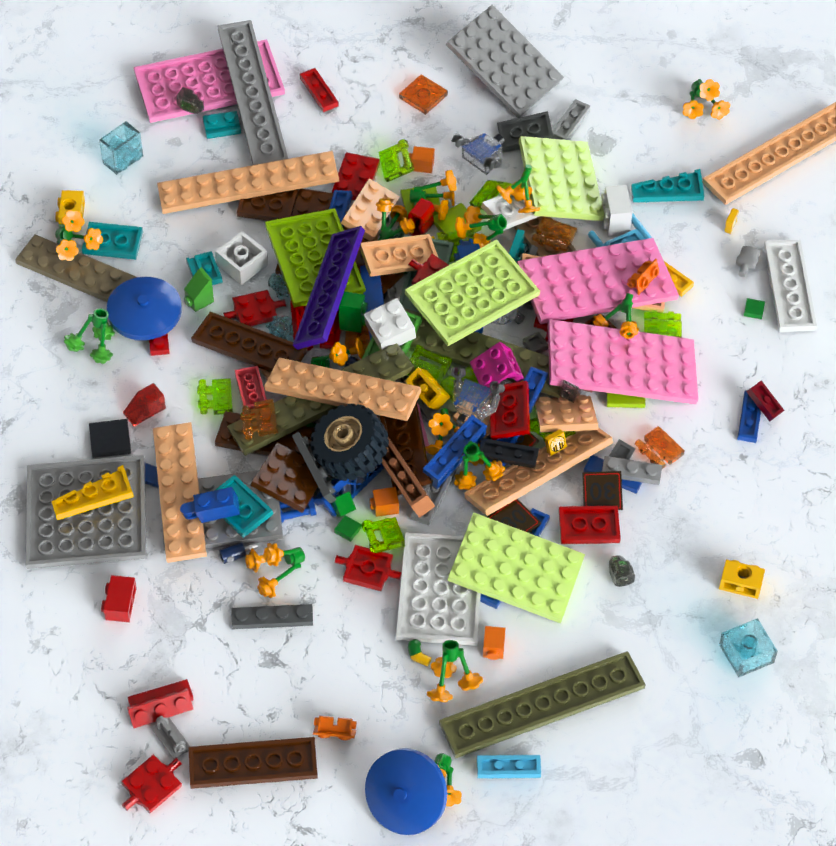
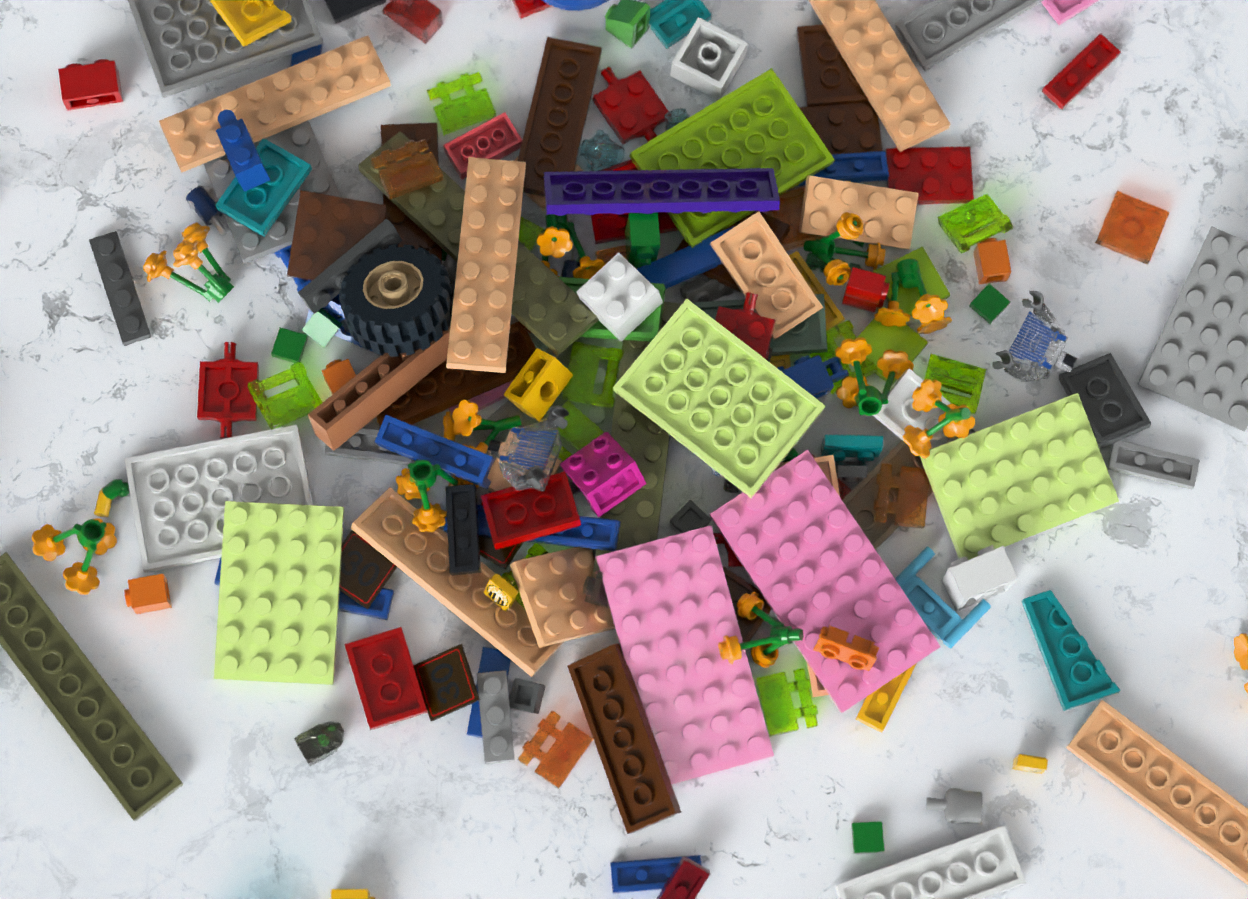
camera: 70 degrees right, 20 degrees up
none -> reddish brown plate [568,643,681,834]
none -> green tile [969,284,1010,324]

